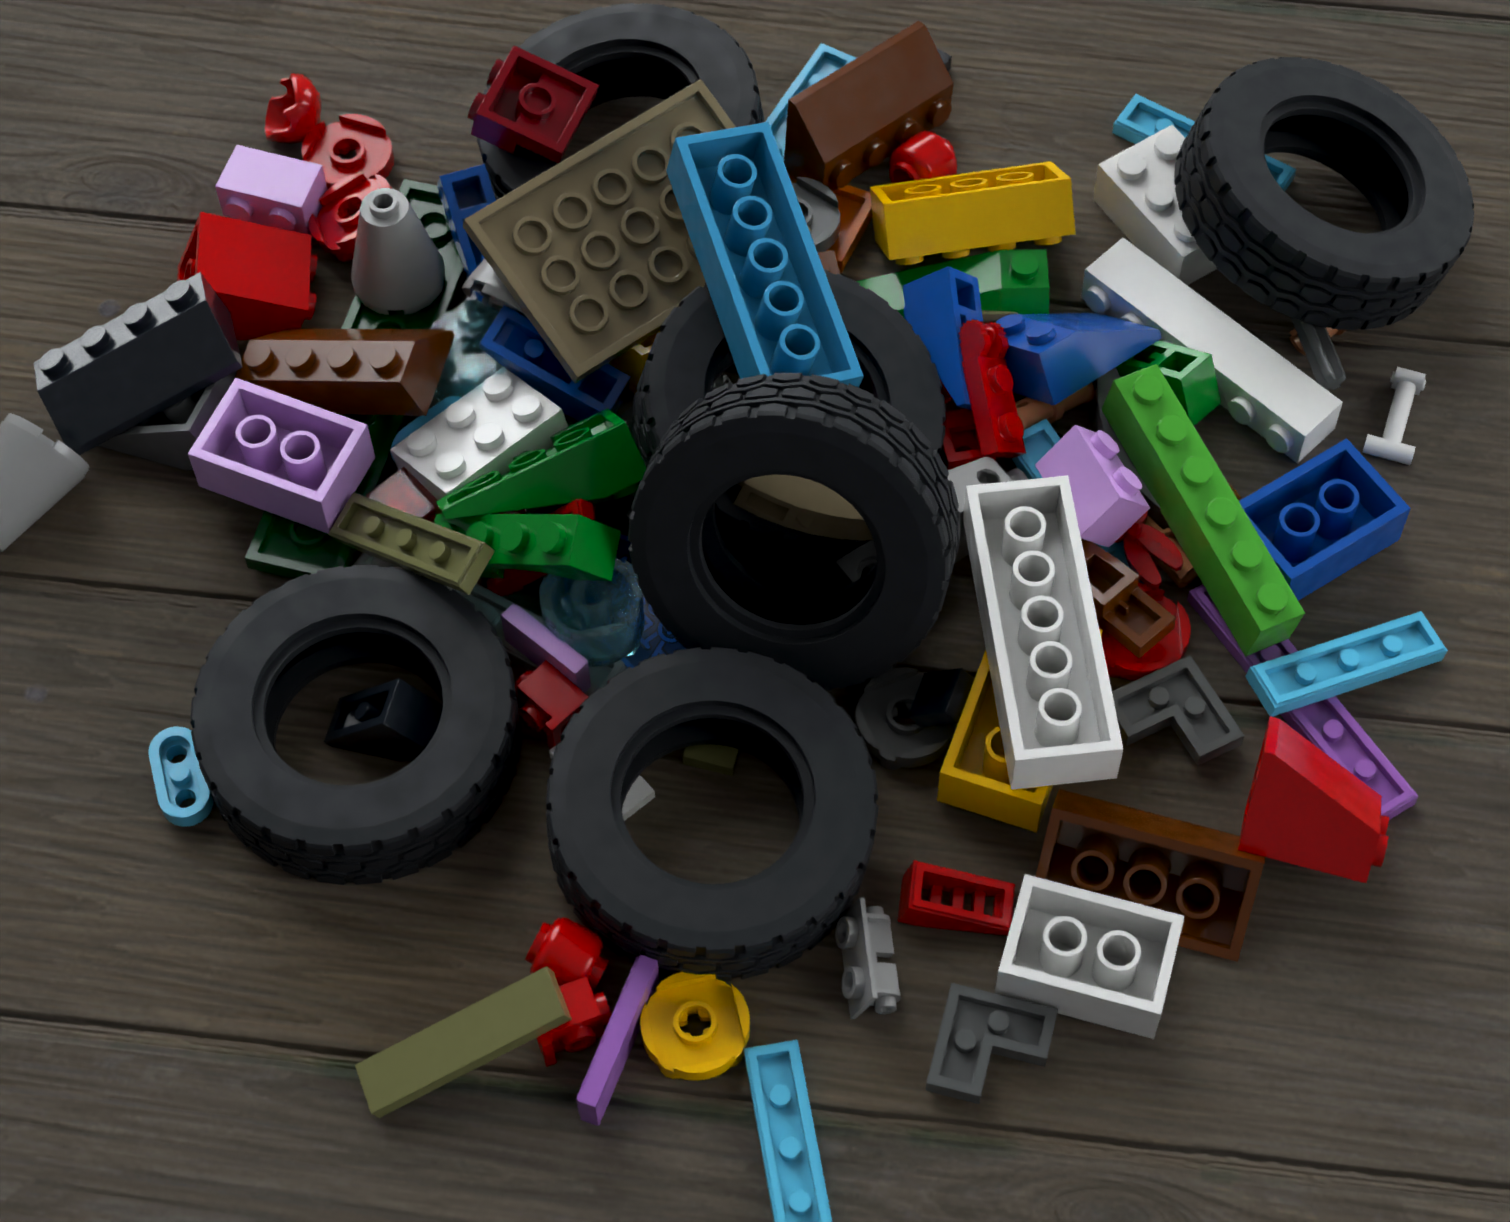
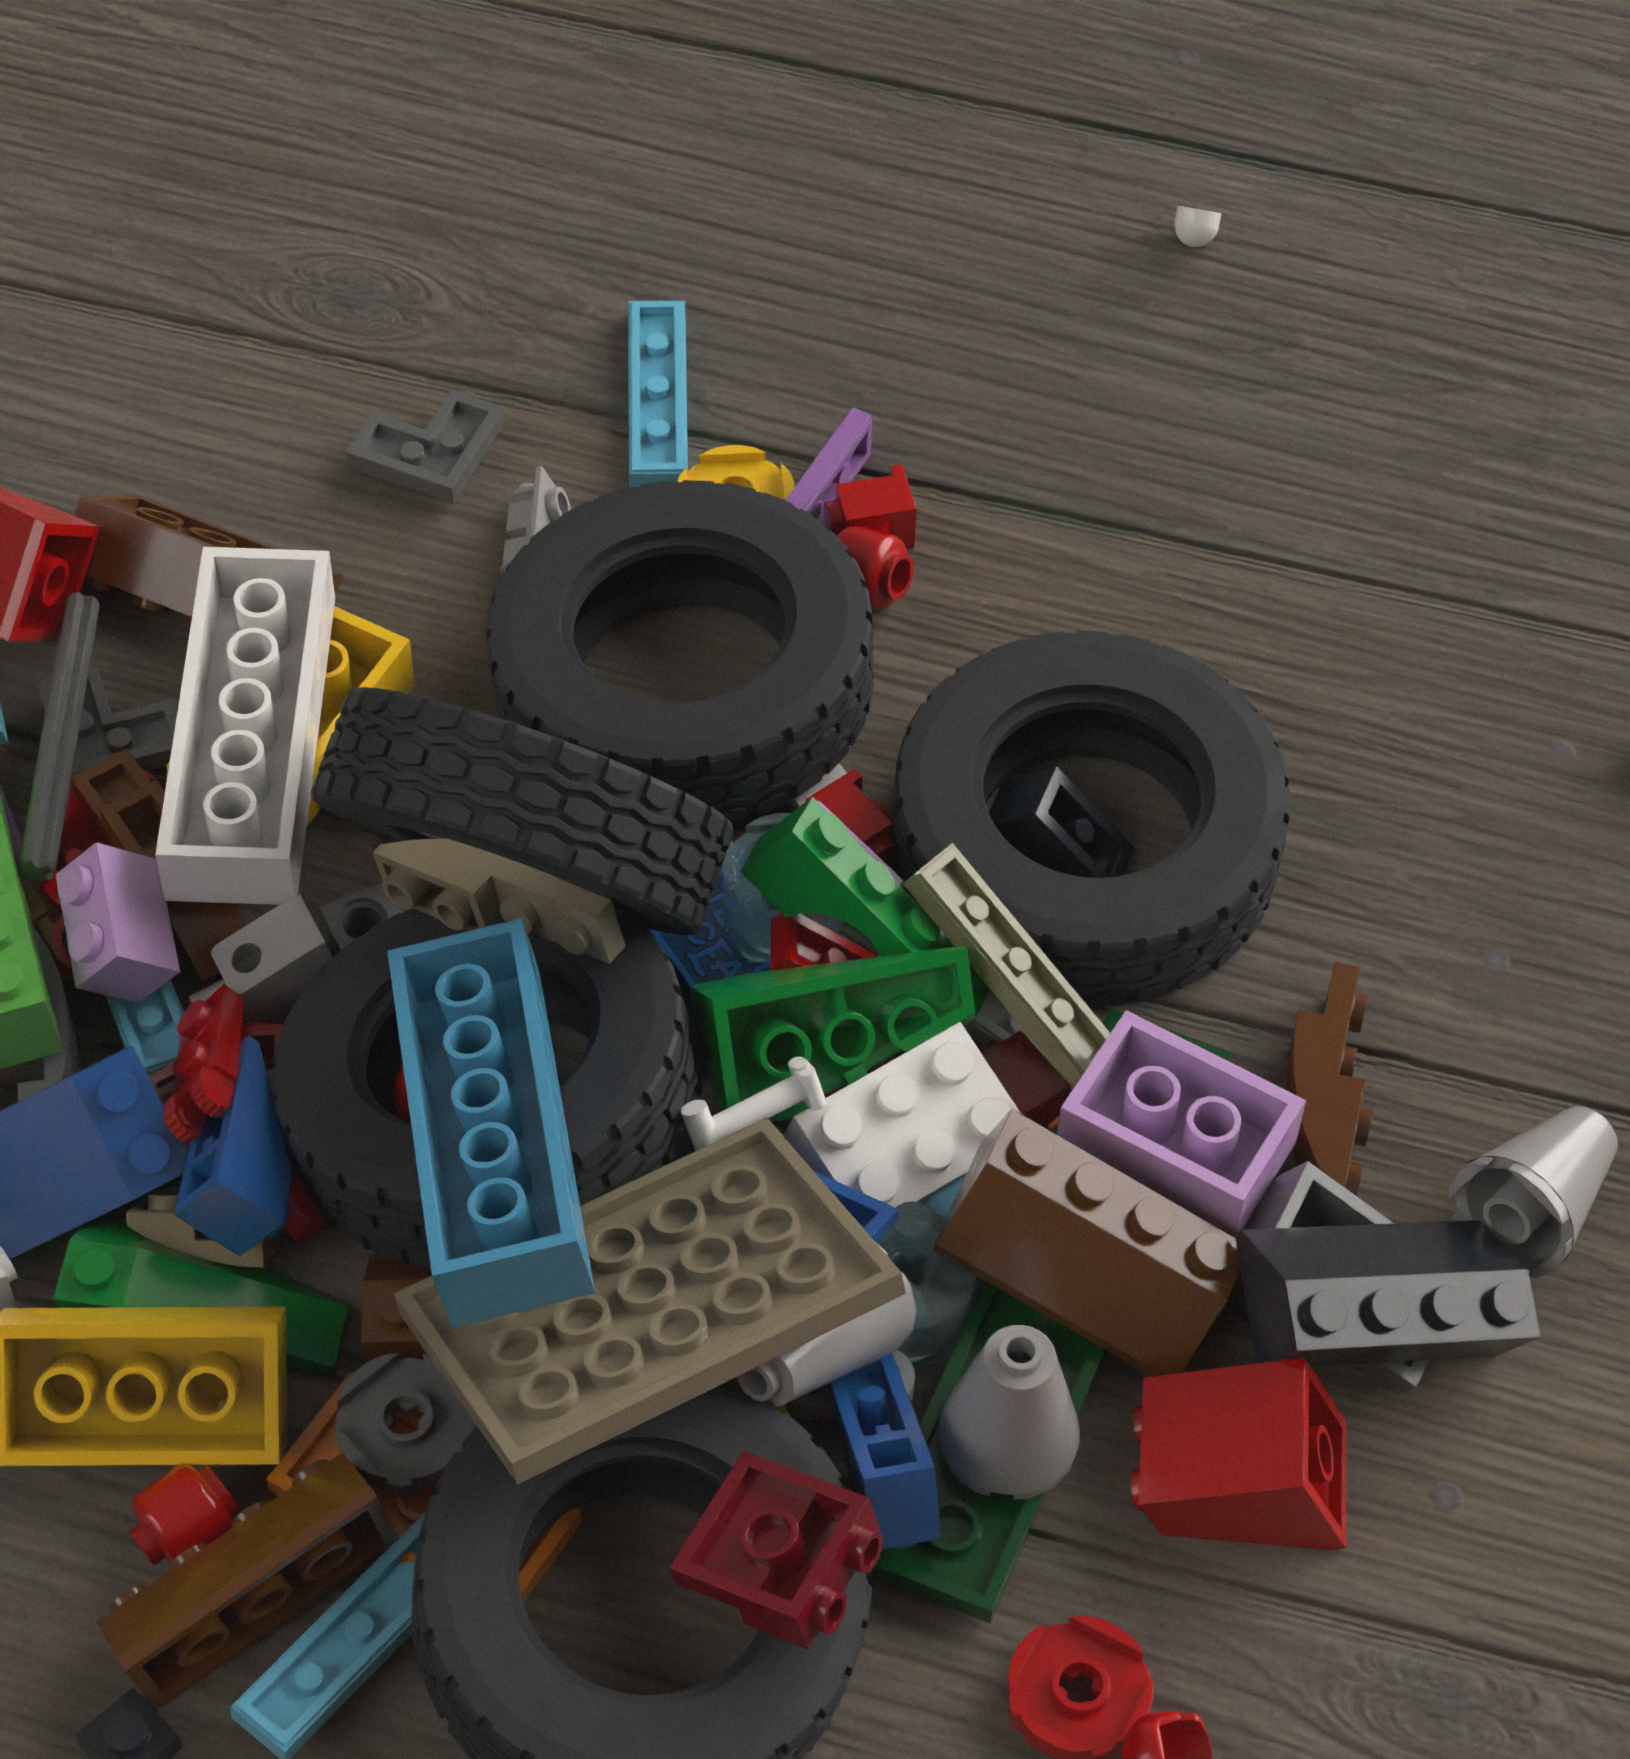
camera: 175 degrees left, 5 degrees down
medium azure plate [148,726,214,827] -> none
lavender brick [215,145,328,235] -> none
red plate [309,173,393,262] -> none
olive tile [355,966,572,1118] -> none
red slope [898,860,1015,936] -> none
white brick [995,874,1185,1039] -> none
none -> dark grey axle [18,592,100,883]
none -> white piece [681,1057,827,1151]
none -> reddish brown slope [1286,962,1373,1196]

